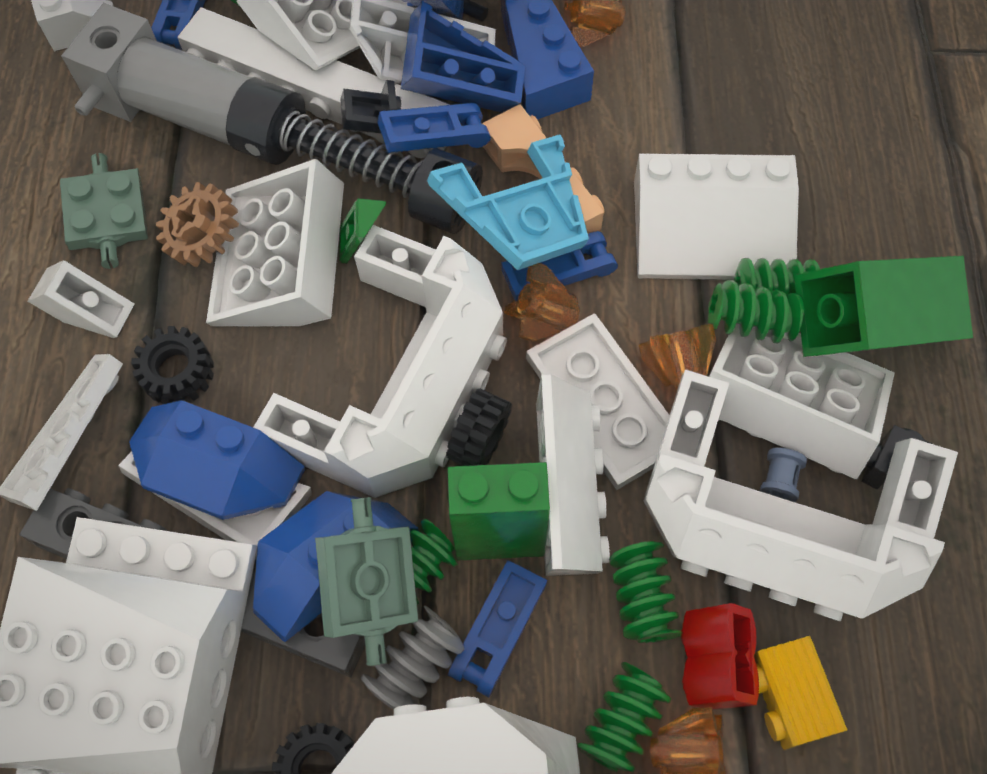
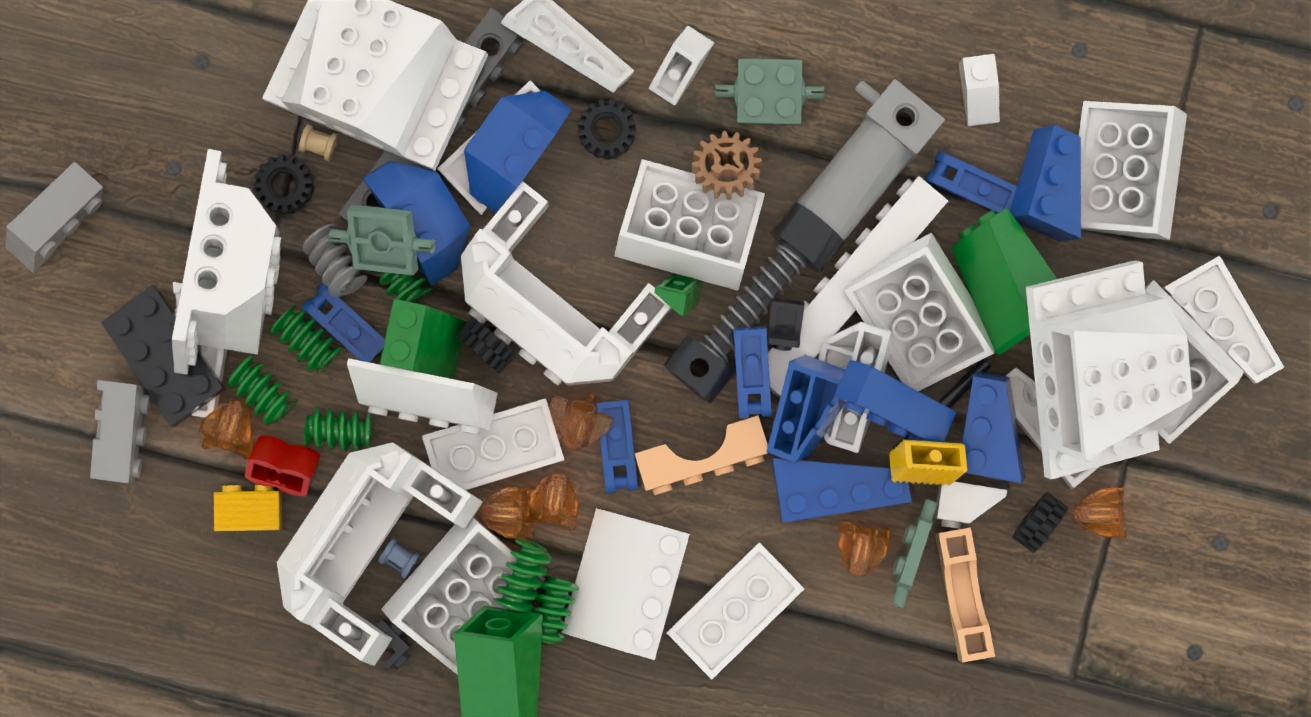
camera: 100 degrees right, 20 degrees up
medium azure wing [427,135,589,270] -> none
none -> green piece [270,305,342,374]
none -> tan bush [298,124,338,162]
none -> clear orange brick [526,473,579,531]
none -> white plate [667,542,804,679]

